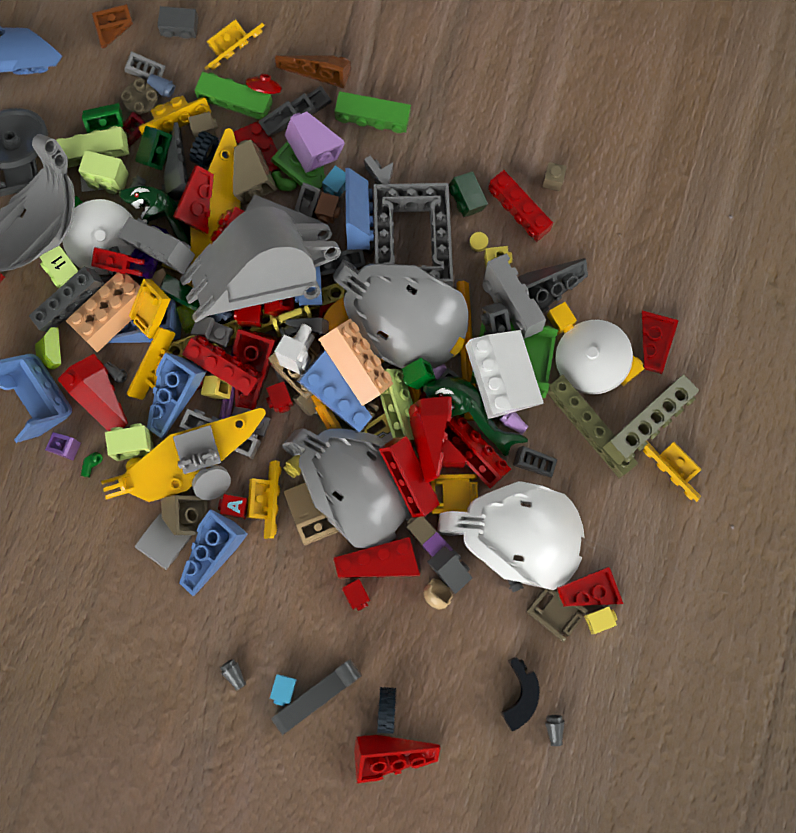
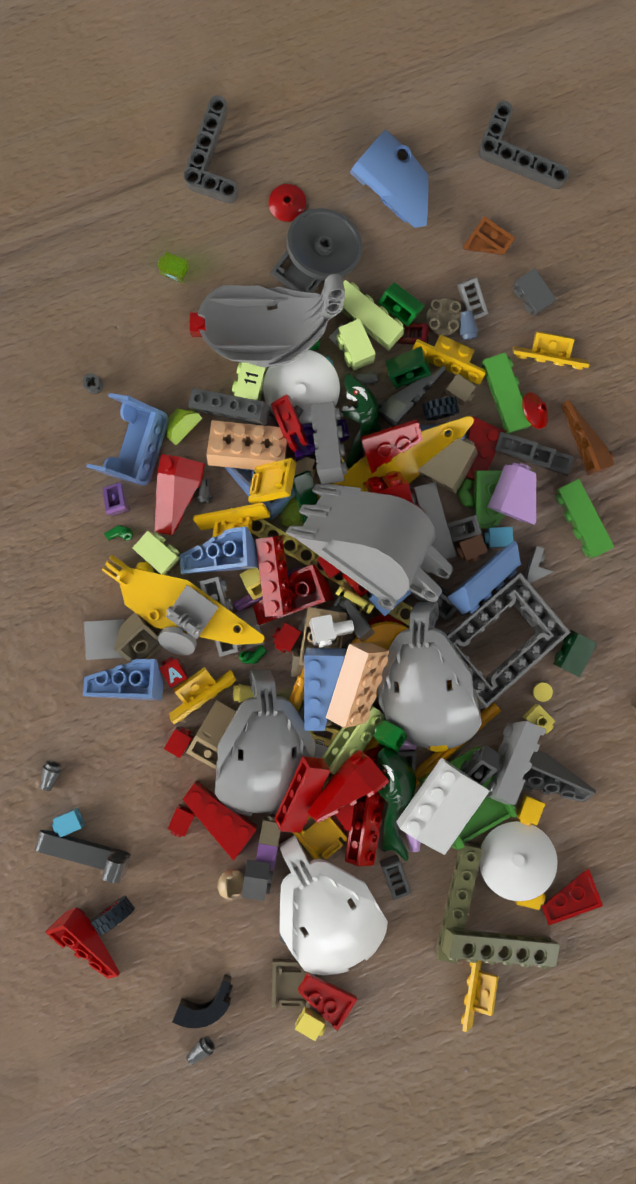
camera: 50 degrees right, 10 degrees up
light grey slope [191,317,234,348] -> none
red brick [488,170,553,242] -> none
none -> red brick [164,726,194,758]
none -> green arm [239,645,268,664]

